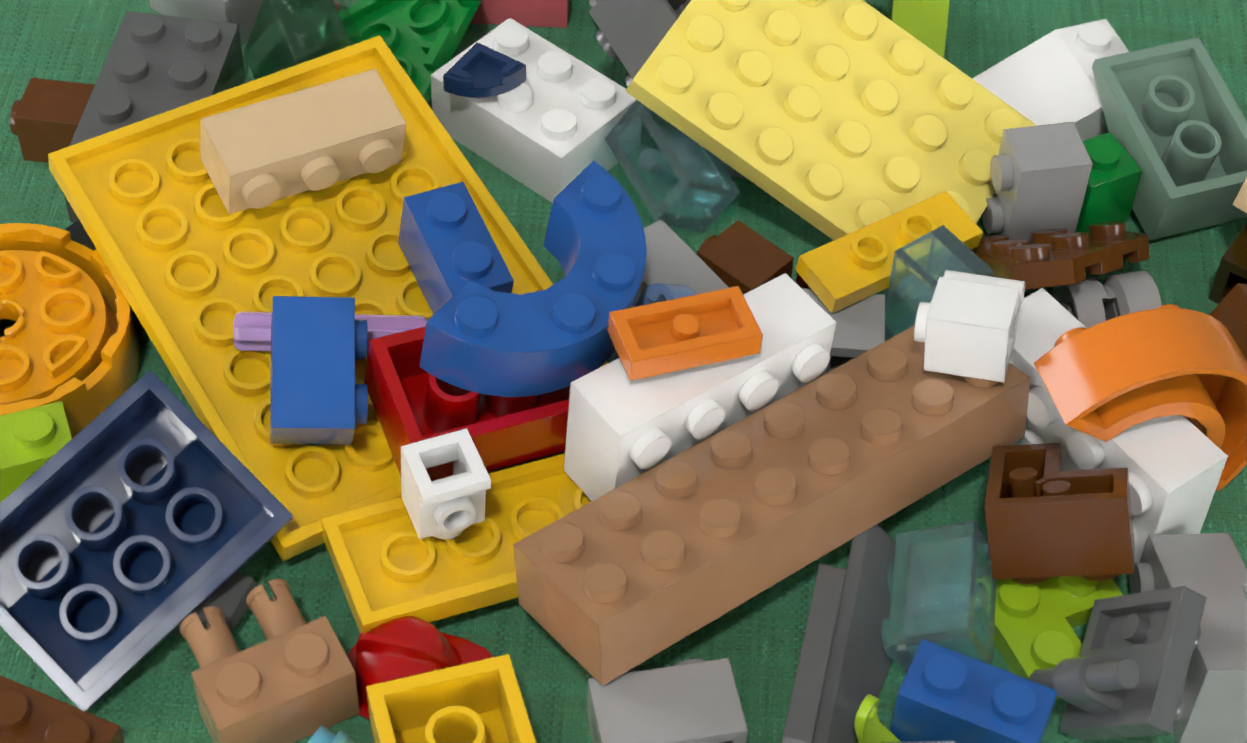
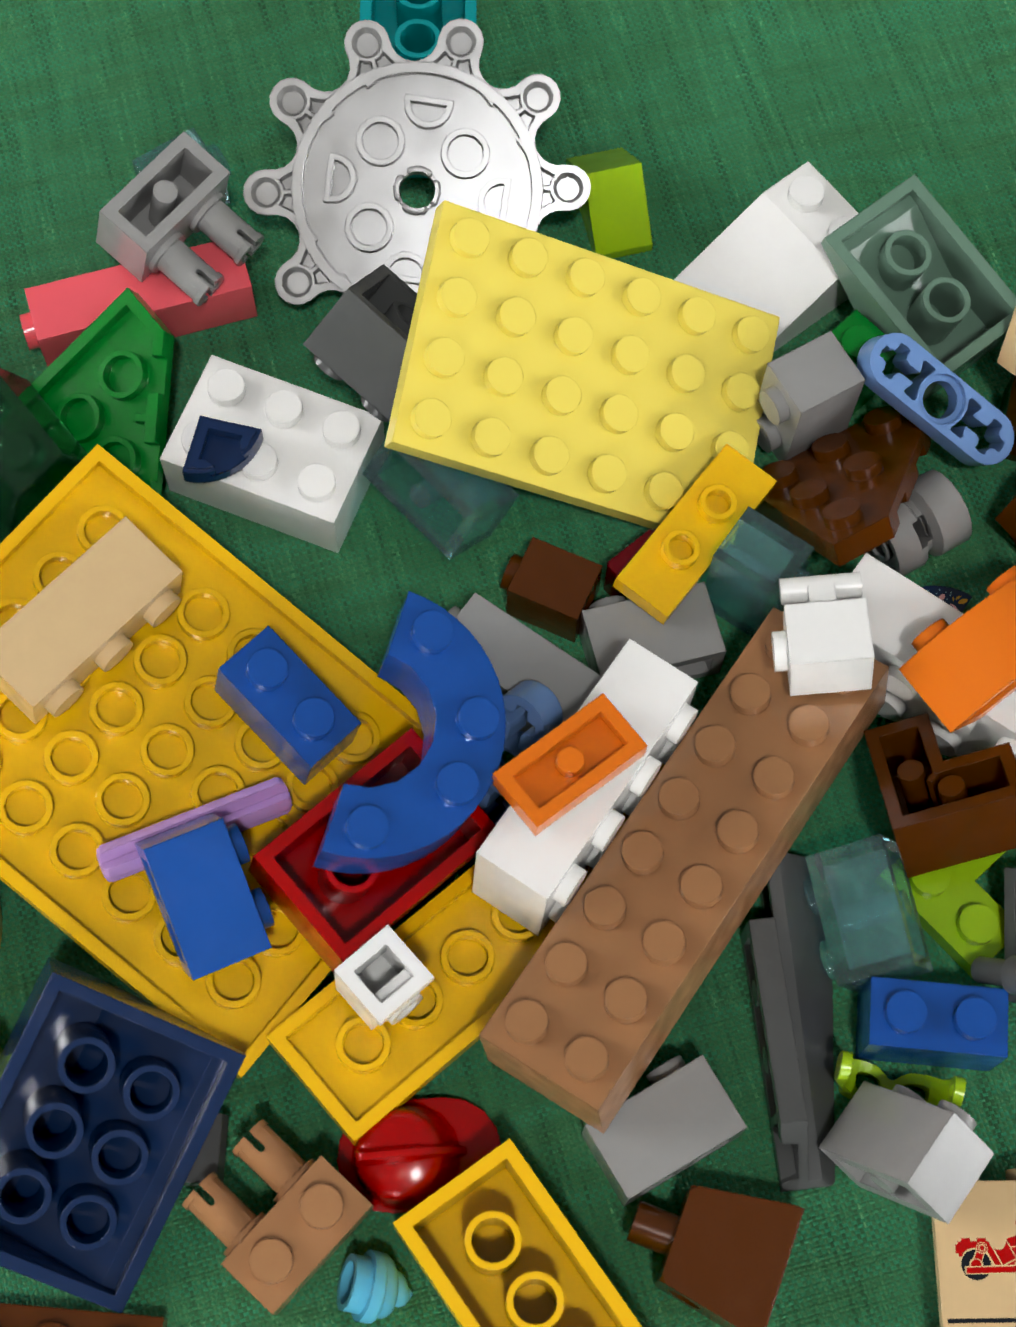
camera: 20 degrees left, 20 degrees up
none -> medium blue beam [857,332,1014,466]

